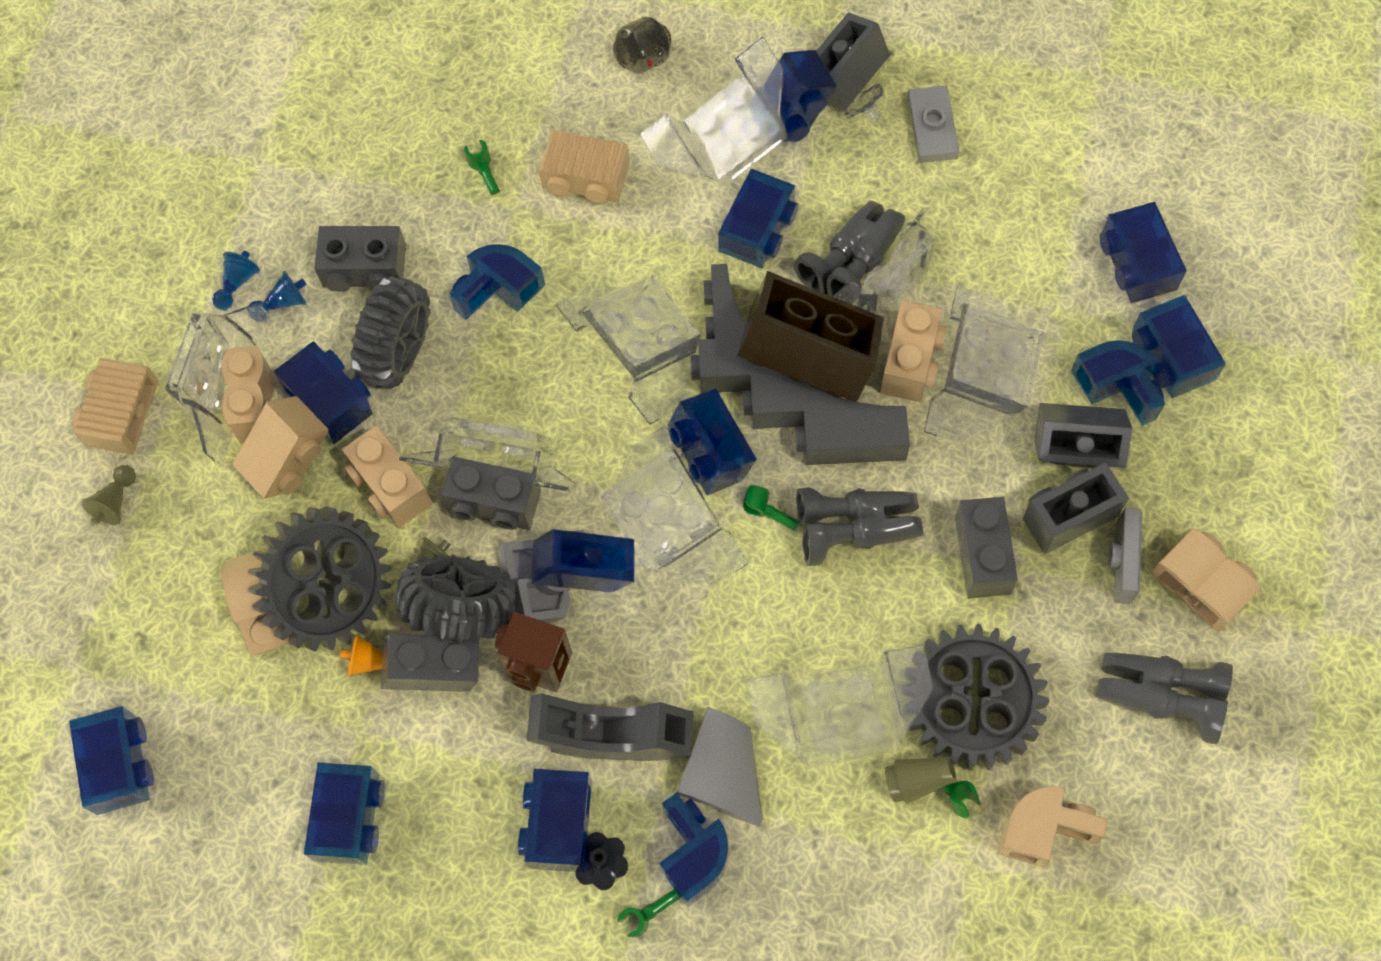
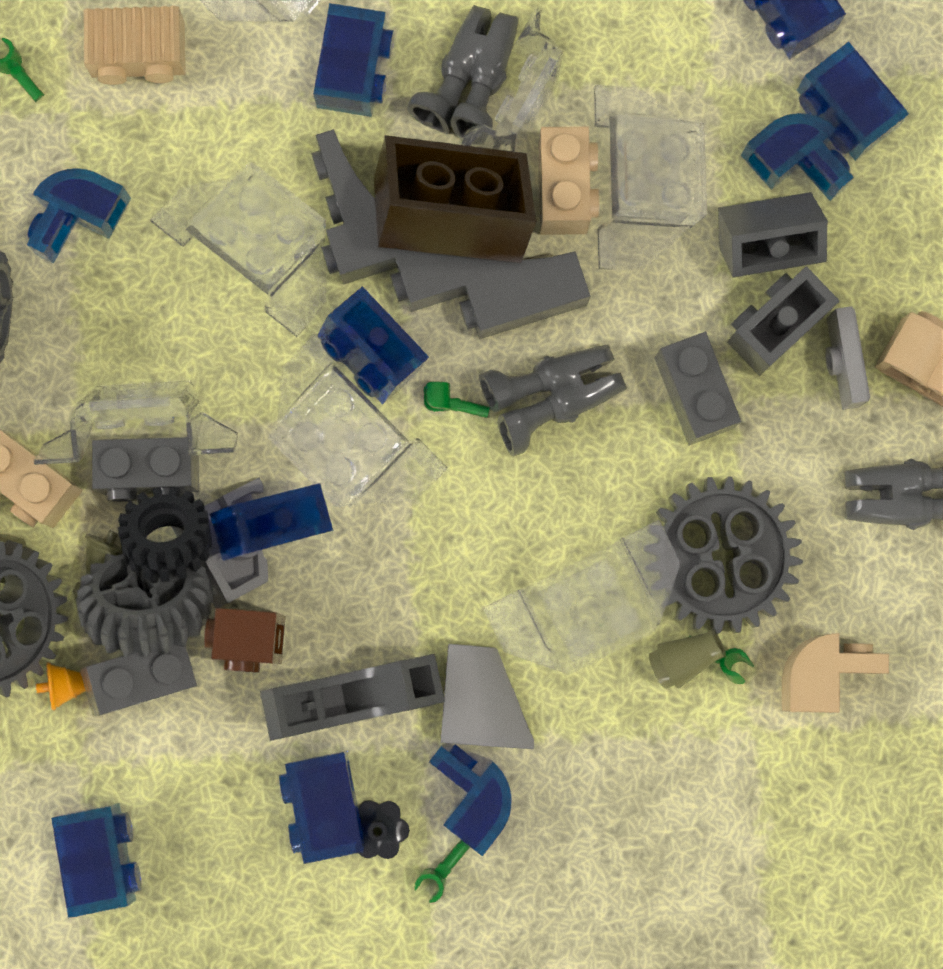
camera: 25 degrees left, 15 degrees up
none -> black tyre [117,487,212,582]

